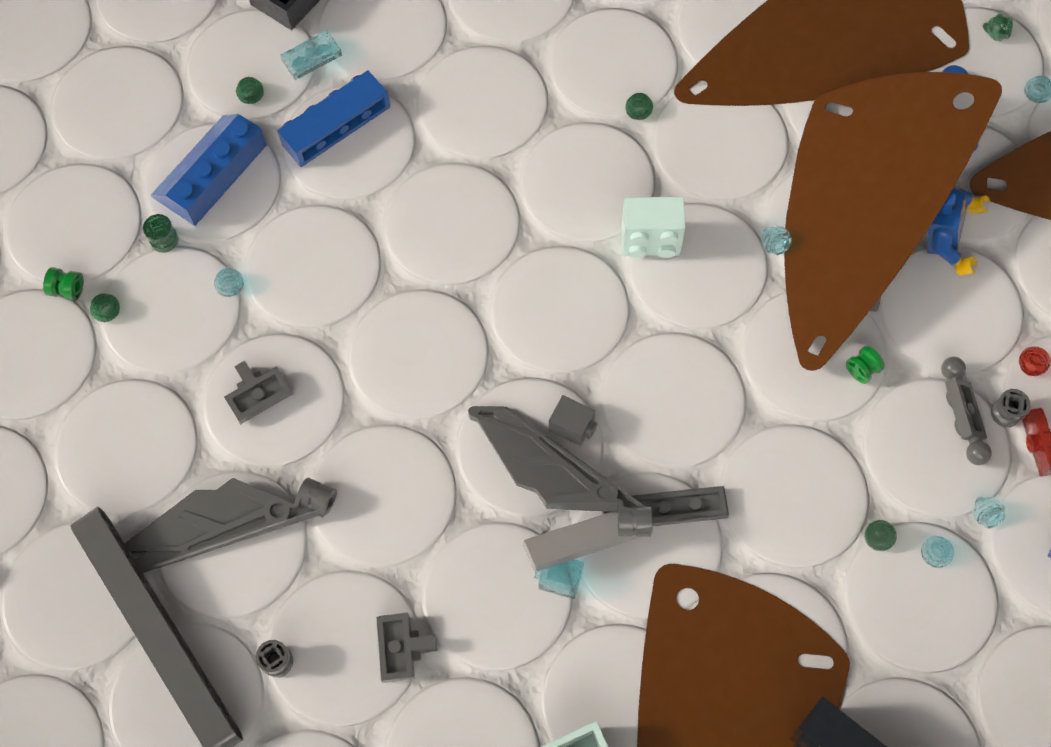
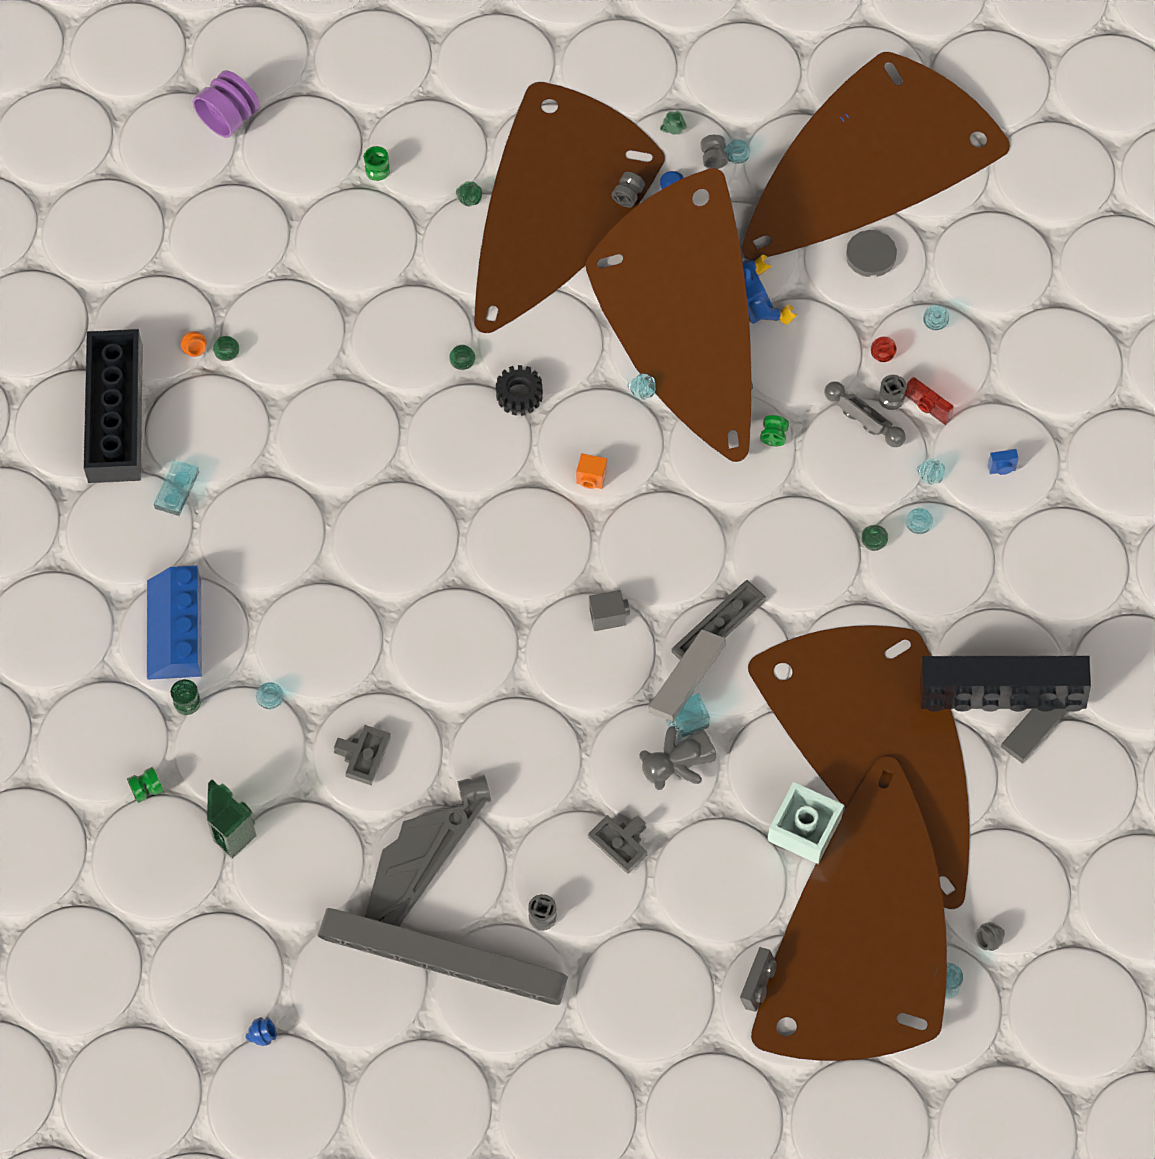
camera: 40 degrees left, 5 degrees down
clear green plate [90,293,120,322] -> none
clear green plate [236,77,264,104] -> none
blue brick [277,70,391,167] -> none
dark grey wing [468,406,652,537] -> none
light aqua brick [621,197,685,258] -> none
none -> clear green slope [207,779,256,859]
none -> black tyre [496,365,543,416]
none -> orange plate [576,453,607,489]
none -> dark grey wheel [612,172,645,208]
none -> dark grey piece [639,726,716,790]
none -> dark grey wheel [700,134,728,169]

